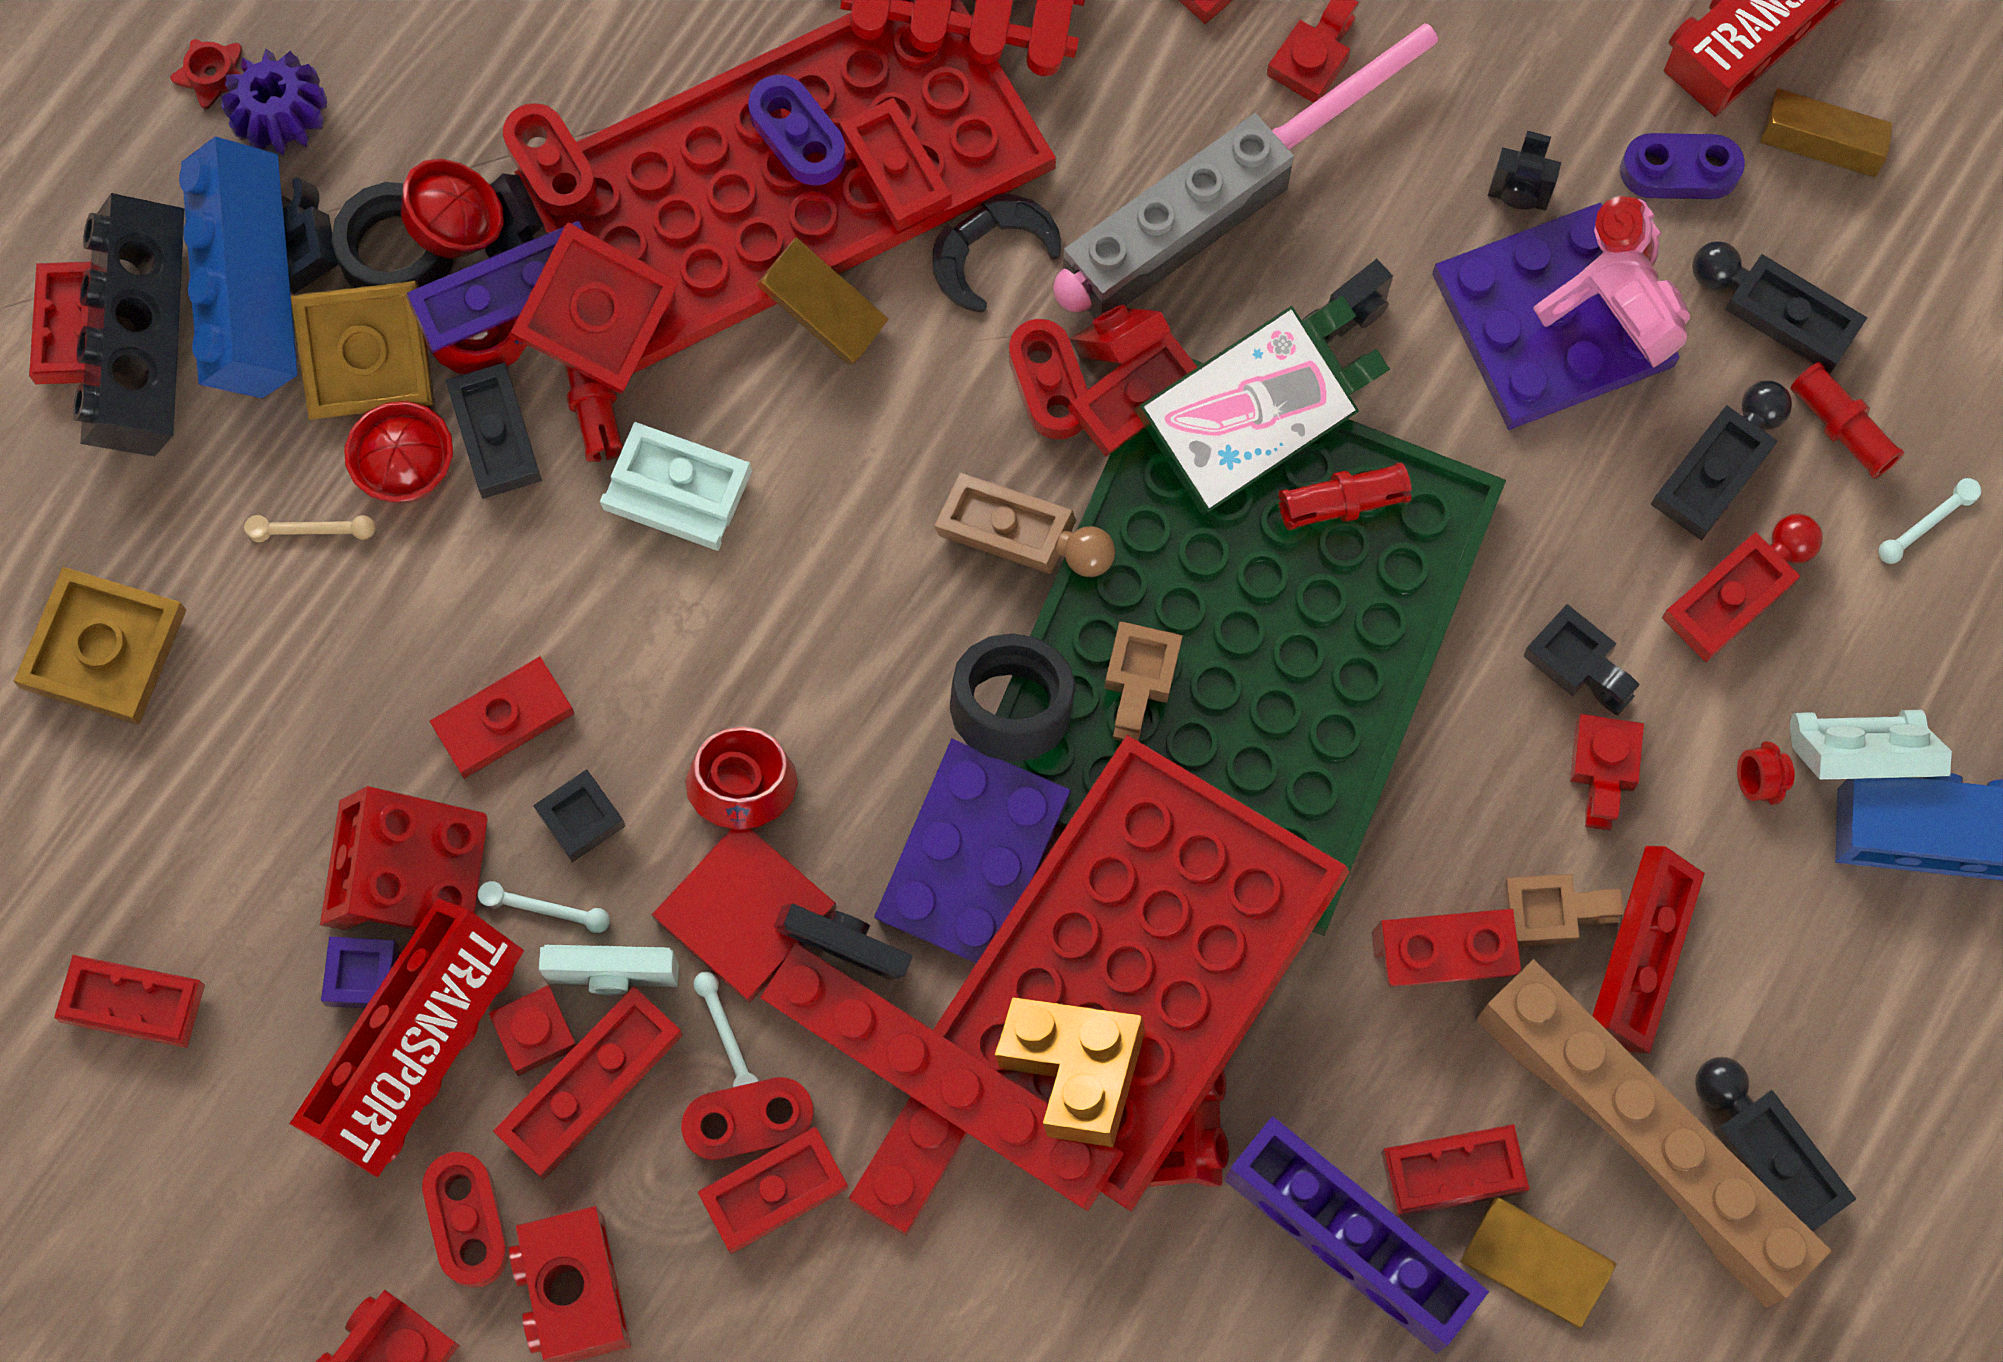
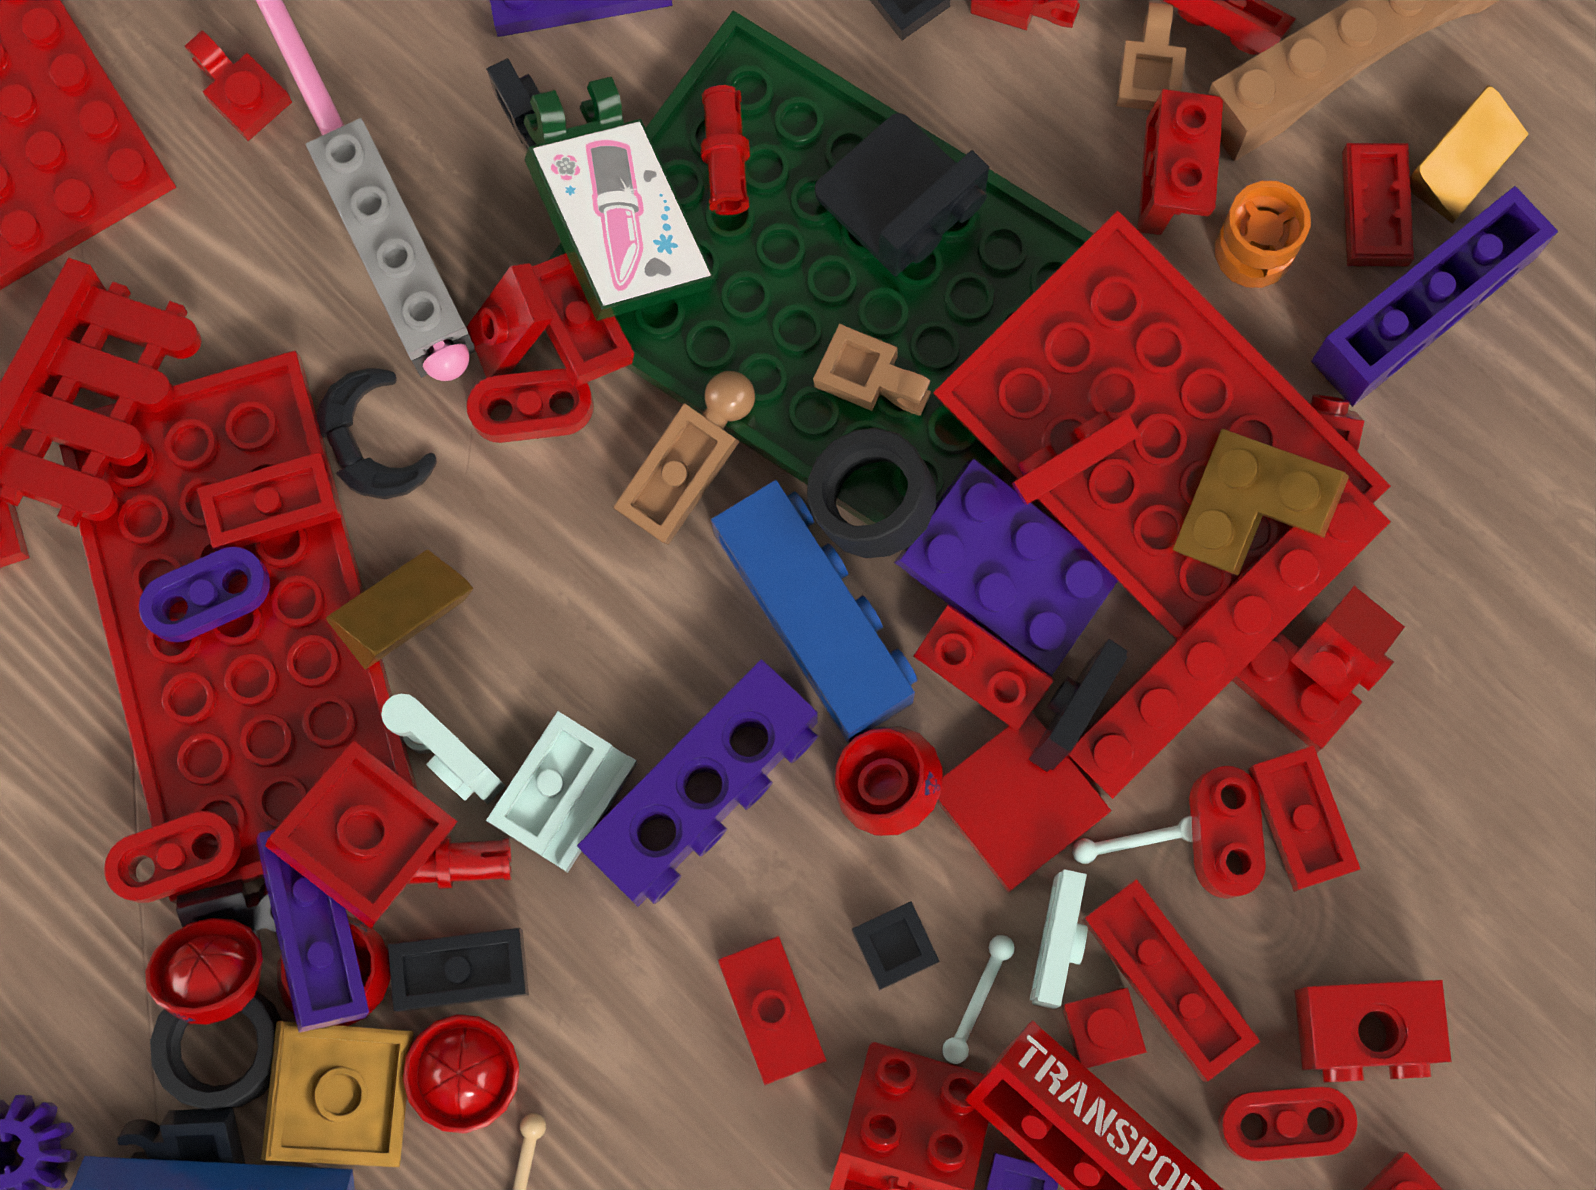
camera: 75 degrees left, 5 degrees up
none -> light aqua plate [381,693,506,804]
none -> dark purple brick [577,659,818,907]
none -> blue brick [711,480,918,744]
none -> black bracket [815,113,990,277]
none -> red hinge [913,604,1055,732]
none -> red plate [1011,410,1141,505]
none -> orange wheel [1215,180,1311,288]
none -> red brick [1290,585,1405,703]

